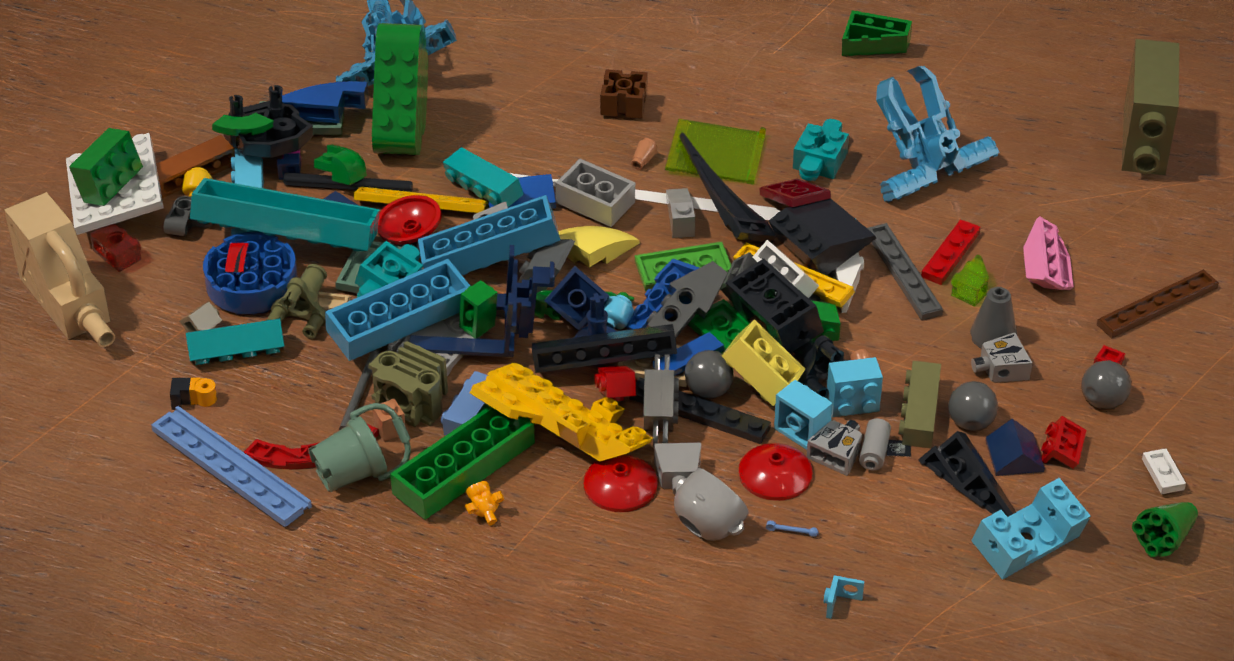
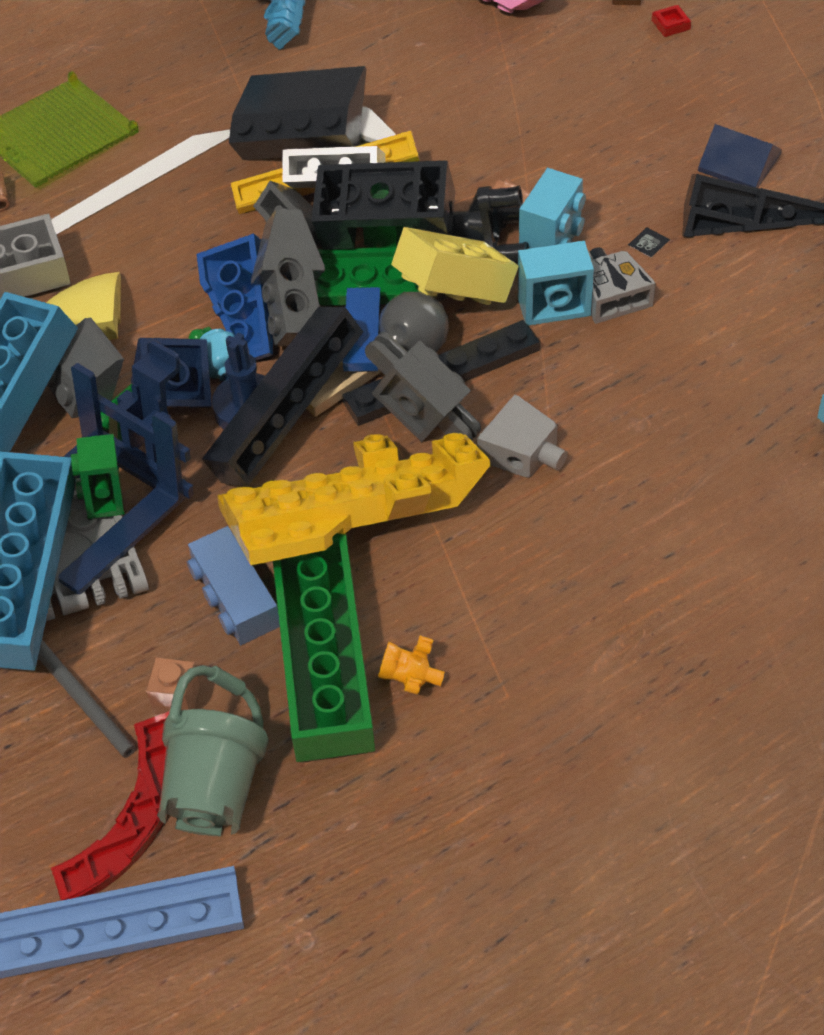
camera: 50 degrees left, 10 degrees up
olive piece [368,341,448,427] -> none
red dish [584,454,658,512] -> none
red brick [595,365,636,401] -> none
bright green tile [635,242,731,291] -> none
light grey slope [666,188,695,238] -> none
light grey piece [674,468,749,541] -> none
black plate [679,132,777,243] -> none
red dish [739,443,813,501] -> none
dark red tile [759,178,831,207] -> none
medium blue hinge [766,521,819,537] -> none
teal brick [793,119,849,181] -> none
light grey brick [859,418,891,470] -> none
dark grey tile [867,223,943,321] -> none
olive brick [898,361,941,448] -> none
red plate [921,219,981,285] -> none
dark grey piece [948,381,999,431] -> none
clear neon green slope [951,254,989,307] -> none
dark grey cone [970,287,1017,348] -> none
light grey torso [971,333,1032,382] -> none
red bracket [1041,416,1086,469] -> none
dark grey piece [1081,360,1132,410] -> none

